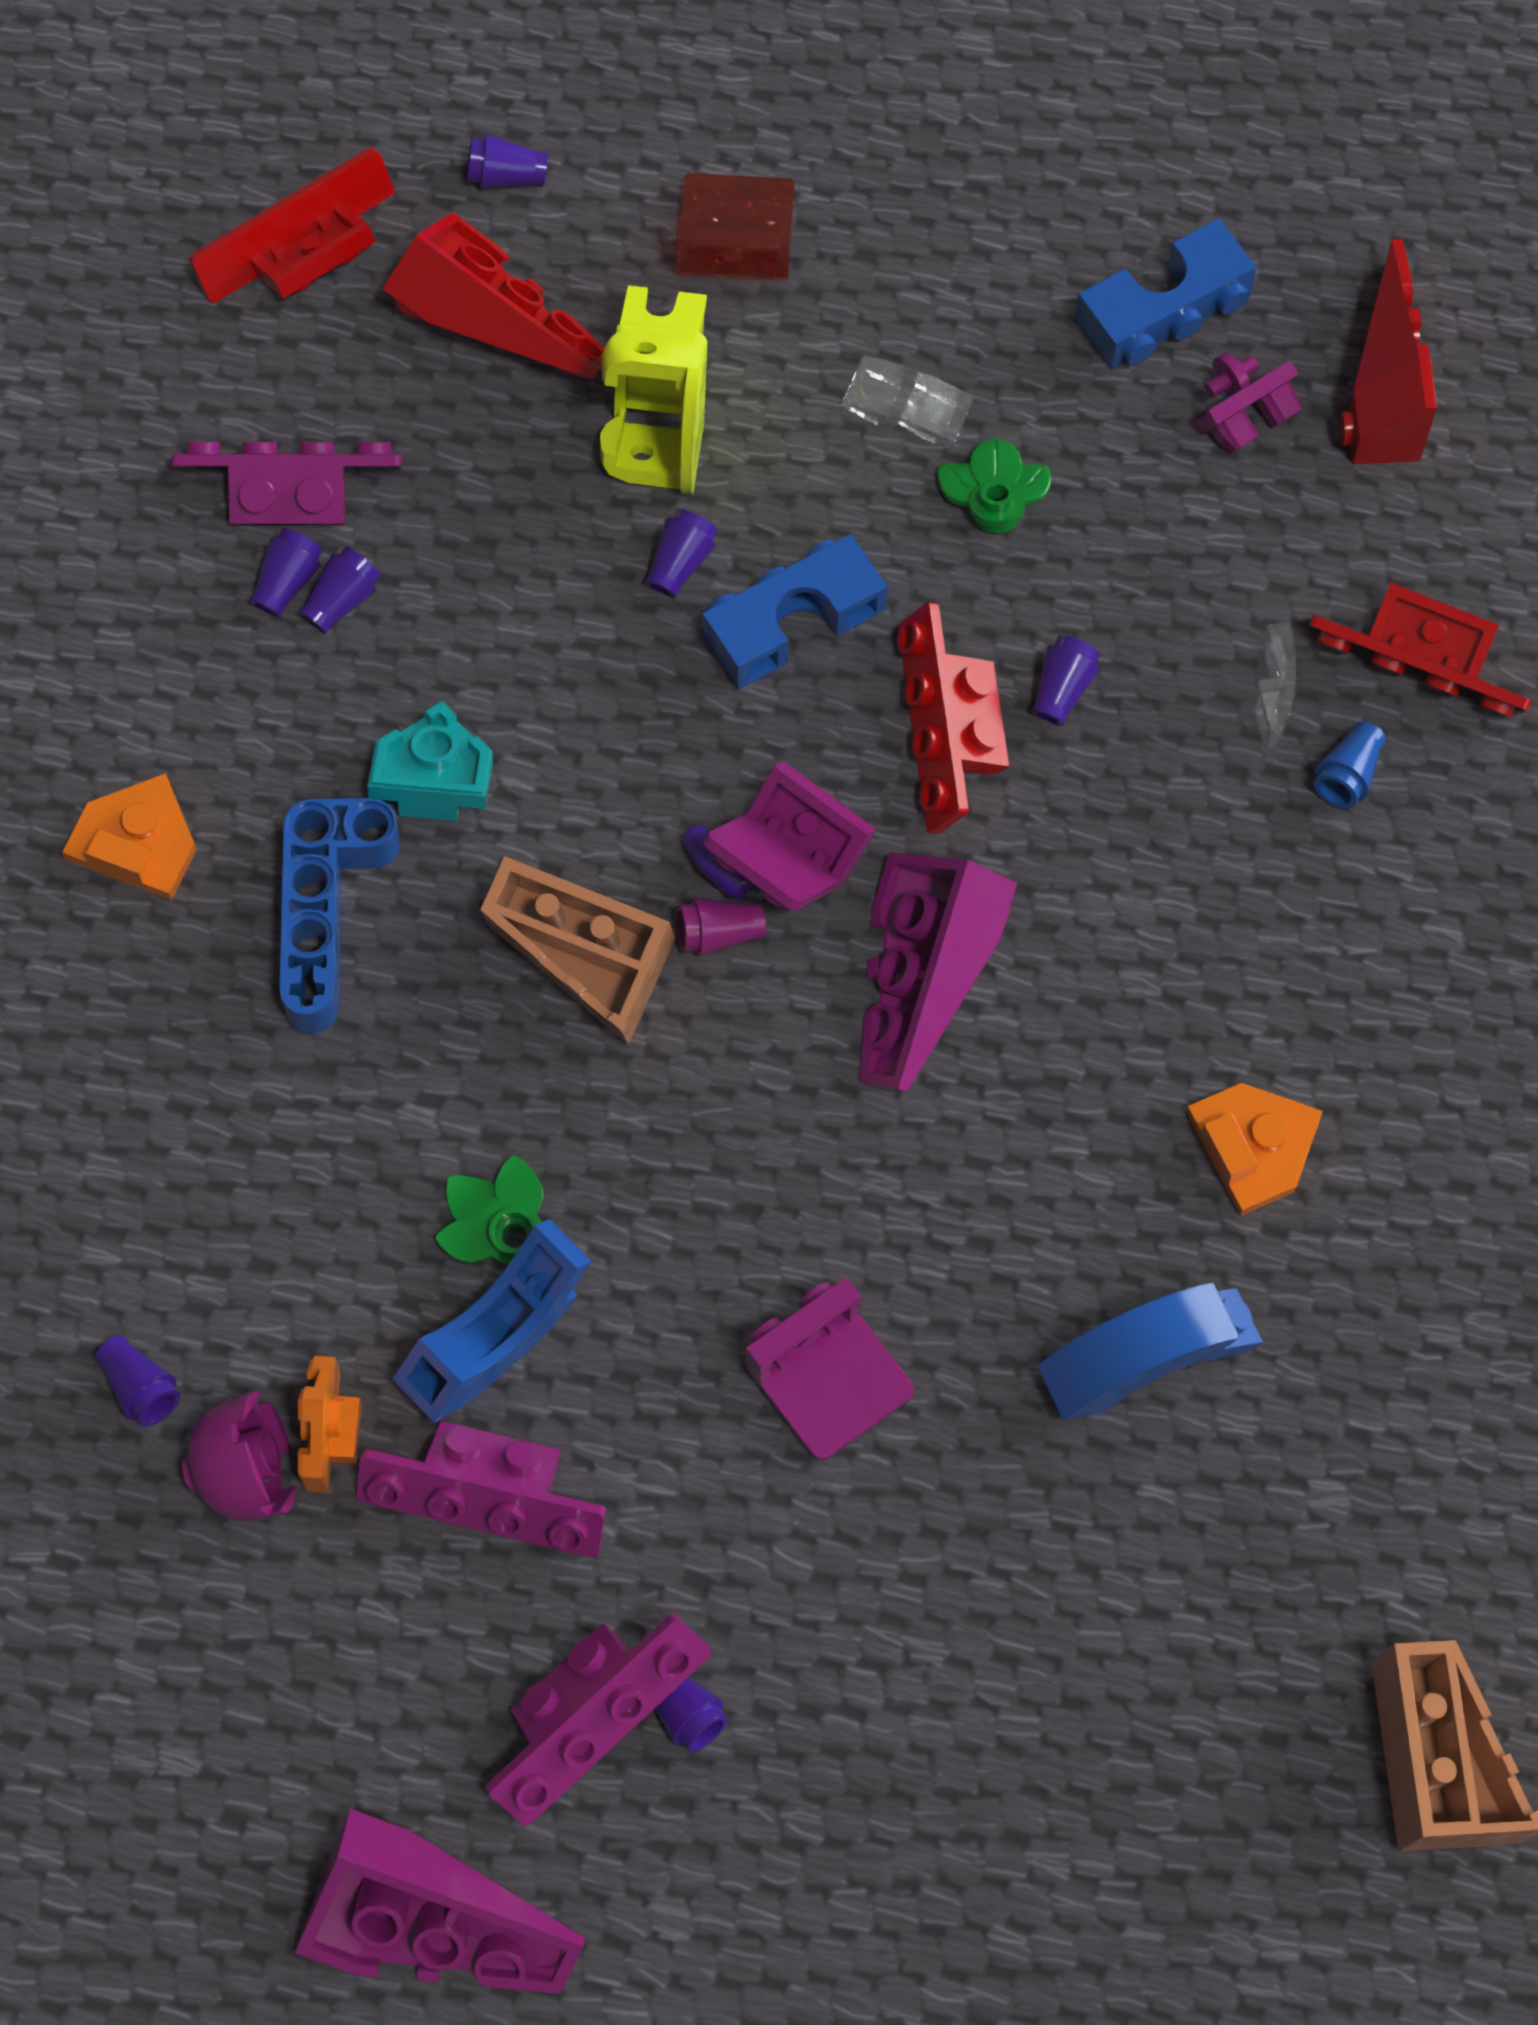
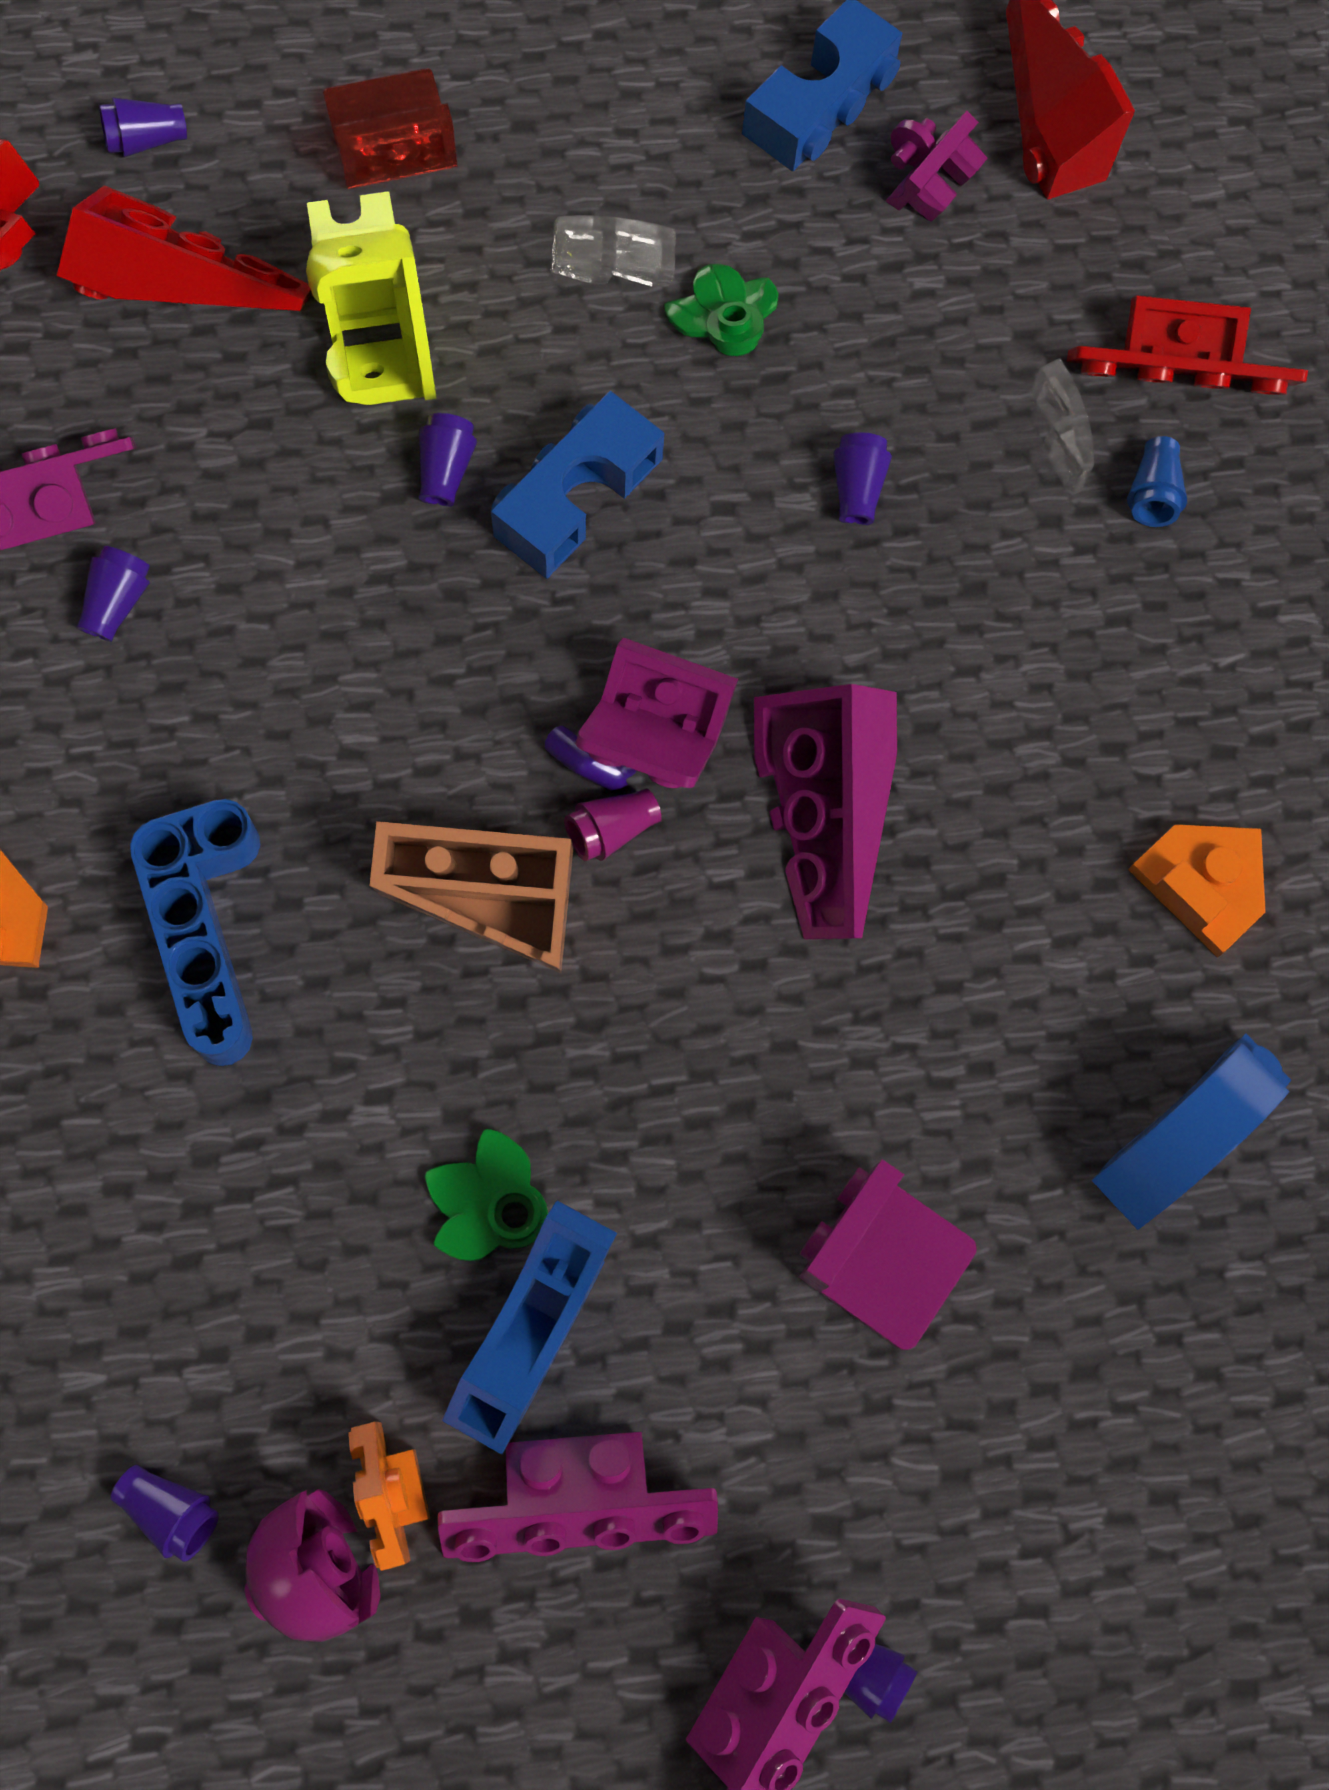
camera: 25 degrees left, 5 degrees up
dark purple cone [249,528,323,618] -> none
teal plate [368,701,493,821] -> none
red bracket [897,602,1009,834] -> none

